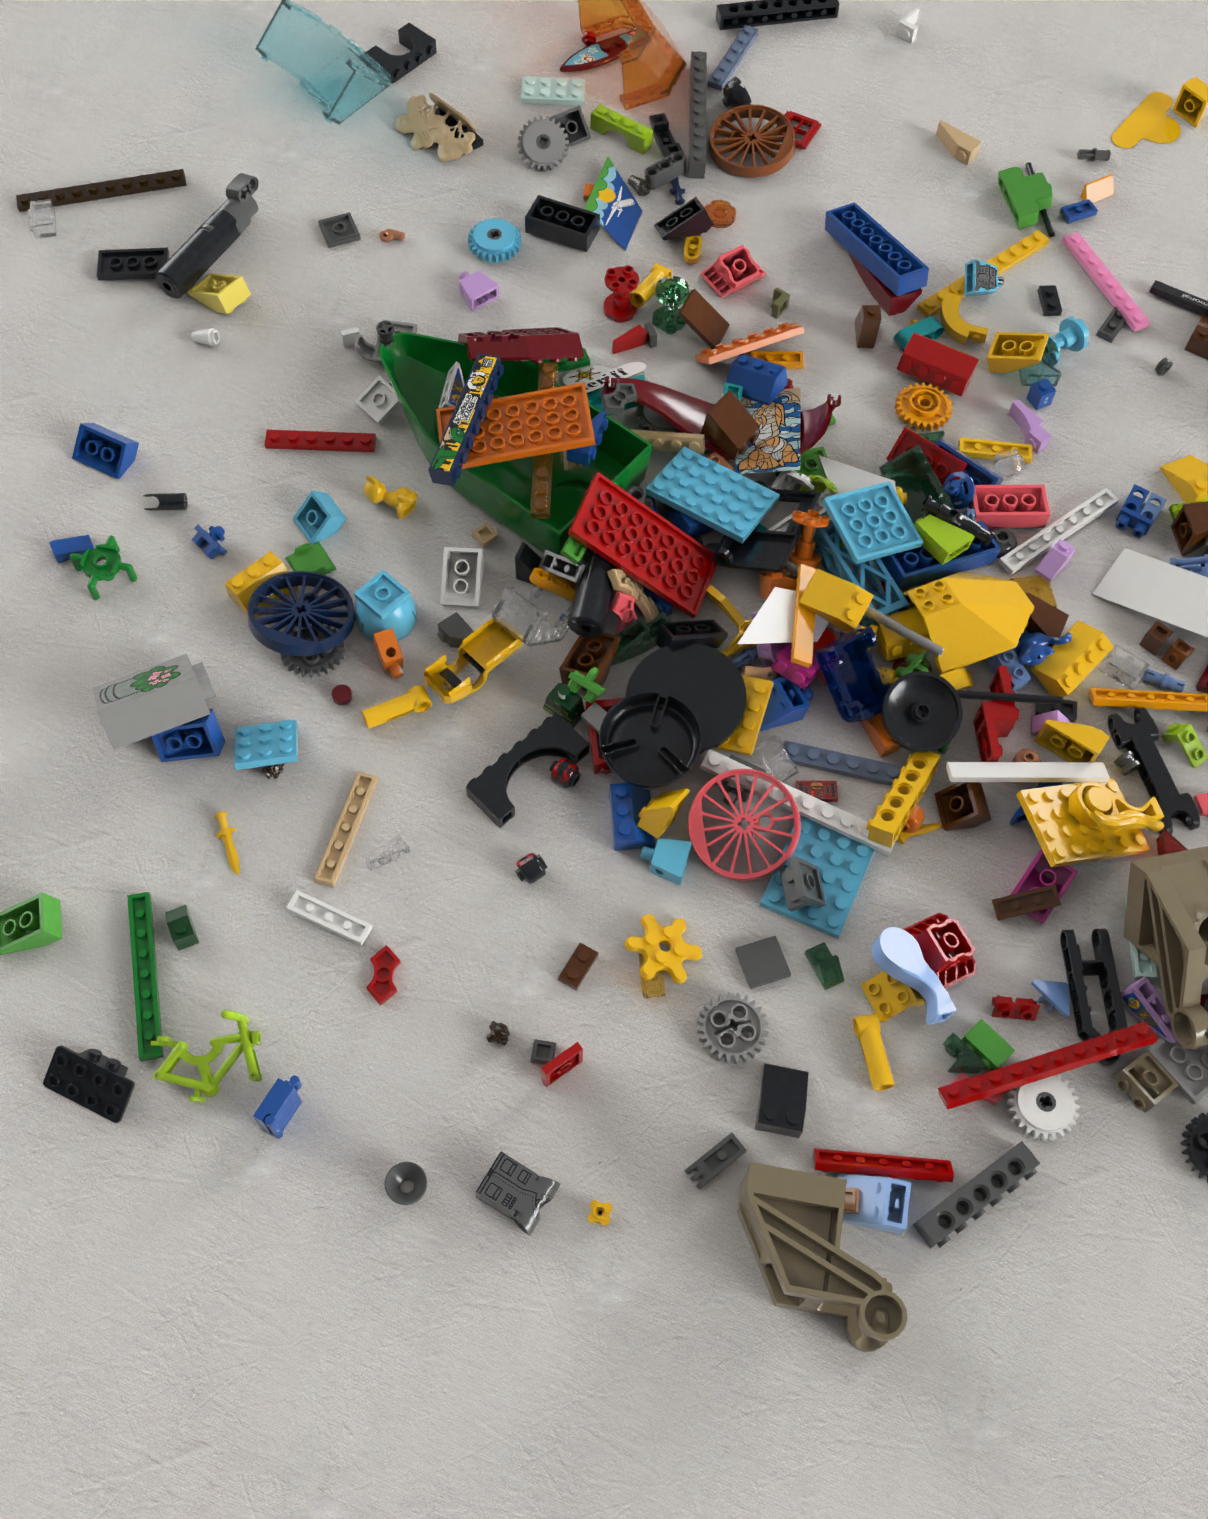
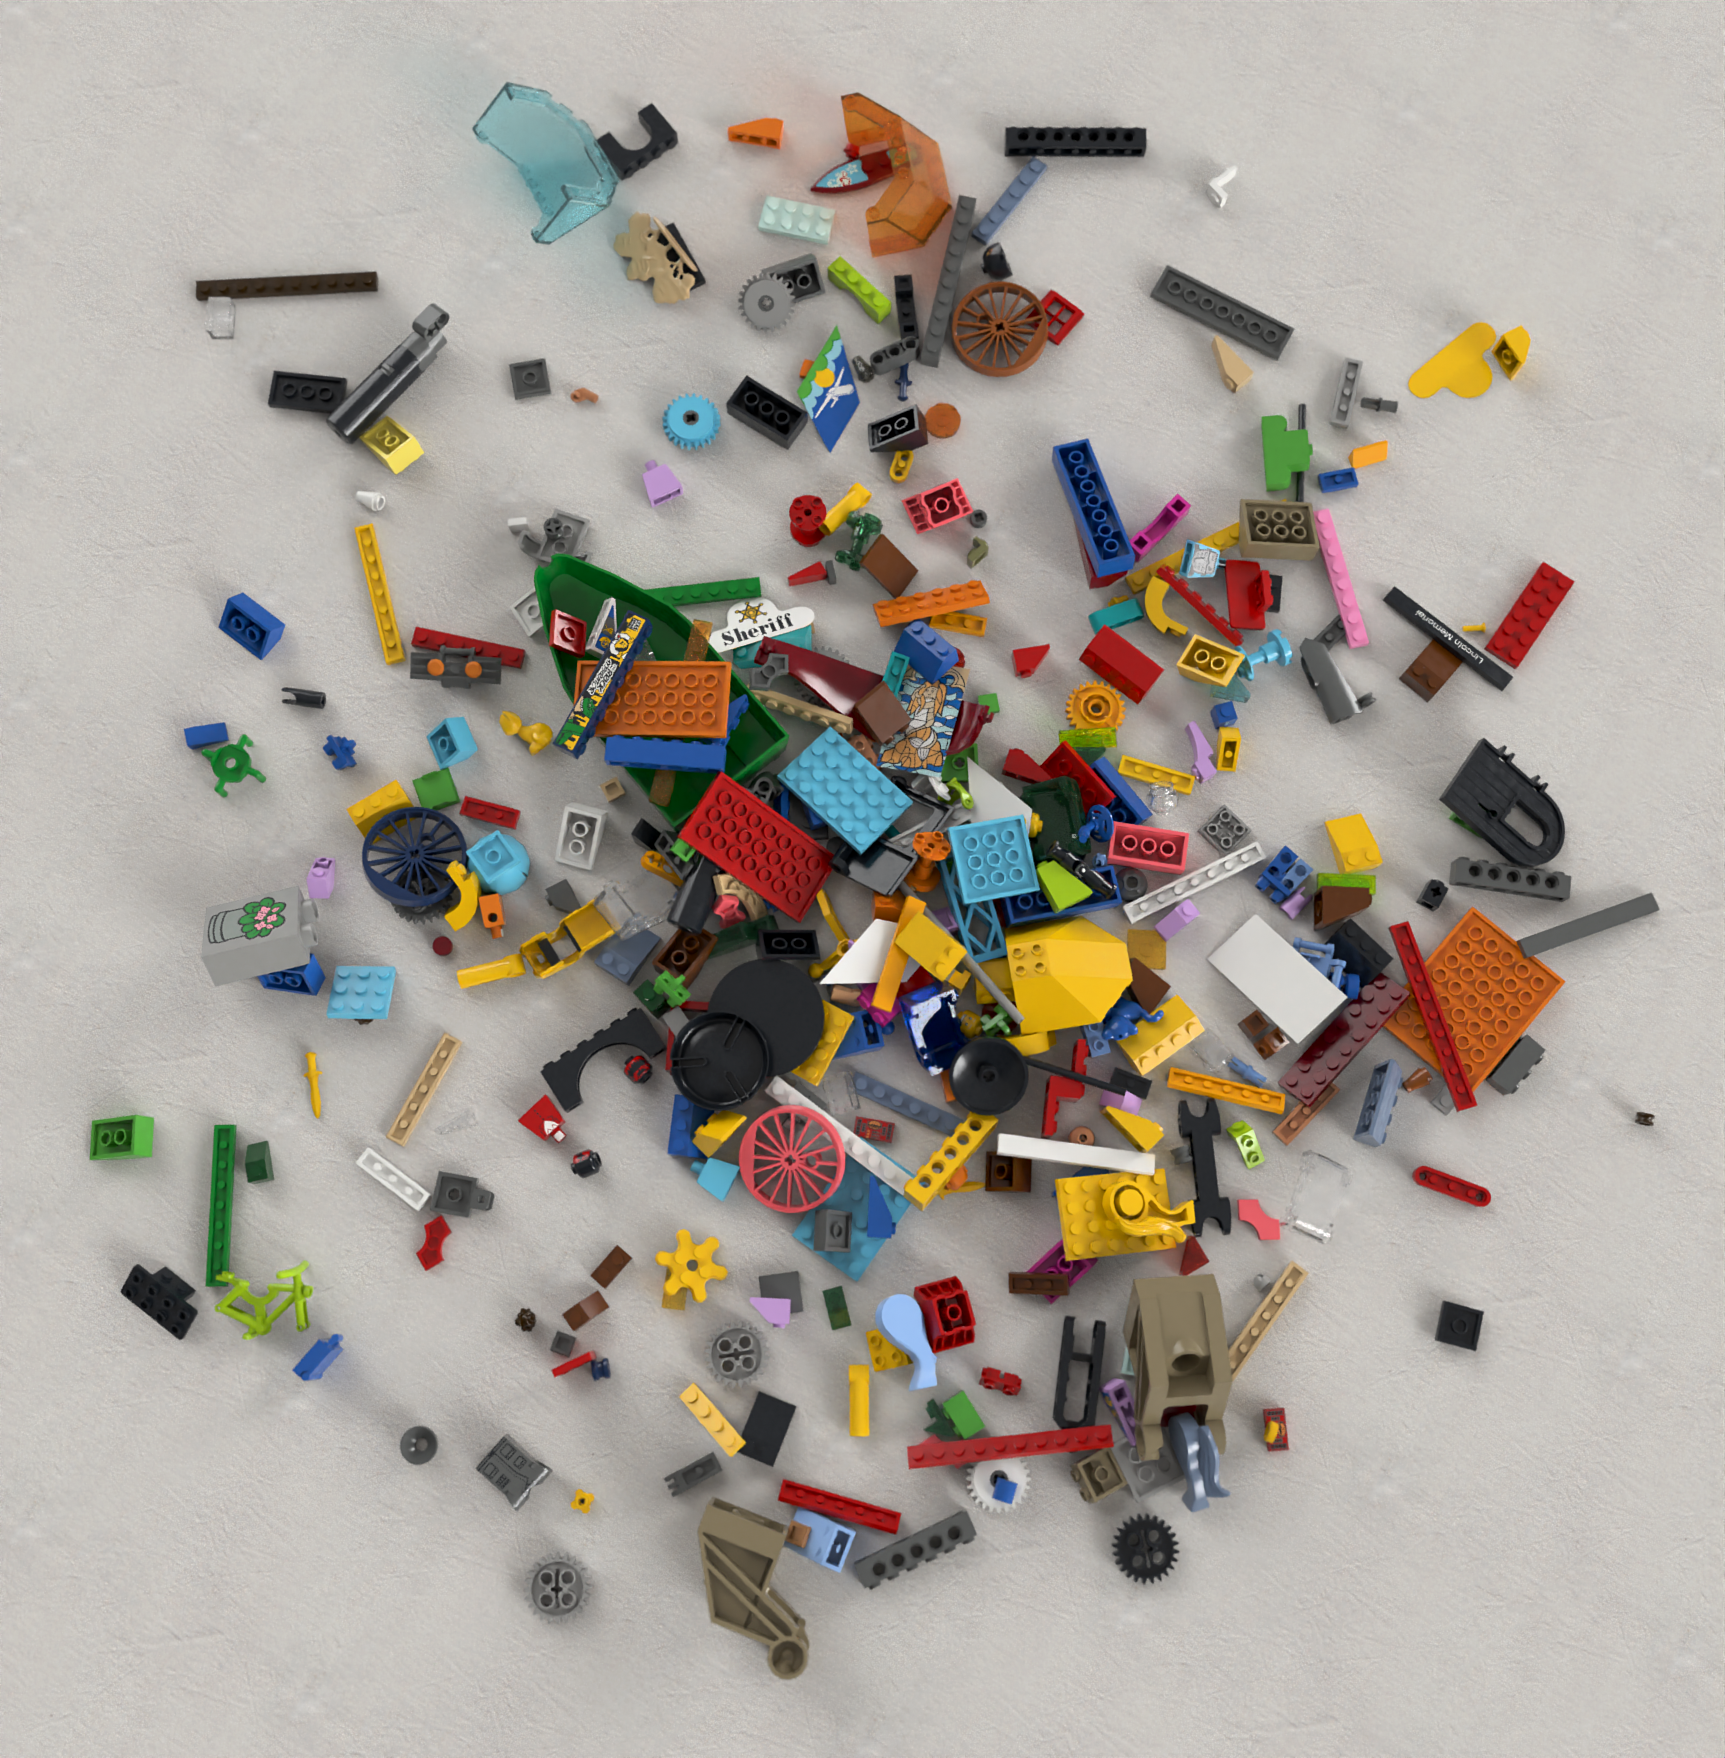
camera: 10 degrees right, 15 degrees up
dark red wedge [458,327,584,364] -> none
reddish brown slope [854,305,882,348] -> none
medium blue piece [1031,980,1070,1017] -> none
none -> lavender slope [307,857,335,898]
none -> yellow tile [354,523,406,665]
none -> dark grey piece [410,645,502,689]
none -> dark grey plate [430,1171,495,1218]
none -> yellow arch [444,860,481,931]
none -> red plate [459,796,521,830]
none -> red torso [518,1094,567,1143]
none -> light grey gear [524,1552,592,1624]
none -> red tile [549,609,587,658]
none -> reddish brown slope [562,1290,609,1331]
none -> dark blue wheel [591,1358,611,1381]
none -> sand blue slope [594,918,661,986]
none -> blue brick [604,735,726,774]
none -> yellow plate [679,1382,746,1457]
none -> orange slope [727,118,784,149]
none -> lavender slope [750,1297,791,1328]
none -> blue slope [867,1176,896,1239]
none -> dark grey bush [970,510,987,528]
none -> blue brick [992,1477,1018,1504]
none -> red slope [1001,748,1058,792]
none -> red slope [1011,644,1050,678]
none -> clear neon green plate [1058,727,1117,750]
none -> dark pink arch [1130,494,1191,563]
none -> dark grey plate [1150,265,1295,361]
none -> red plate [1156,565,1244,647]
none -> light grey tile [1197,804,1252,857]
none -> yellow slope [1216,727,1241,771]
none -> red bracket [1225,559,1273,631]
none -> dark tan slope [1239,499,1320,561]
none -> lavender piece [1279,887,1312,920]
none -> dark grey panel [1299,638,1363,724]
none -> light grey plate [1329,357,1363,429]

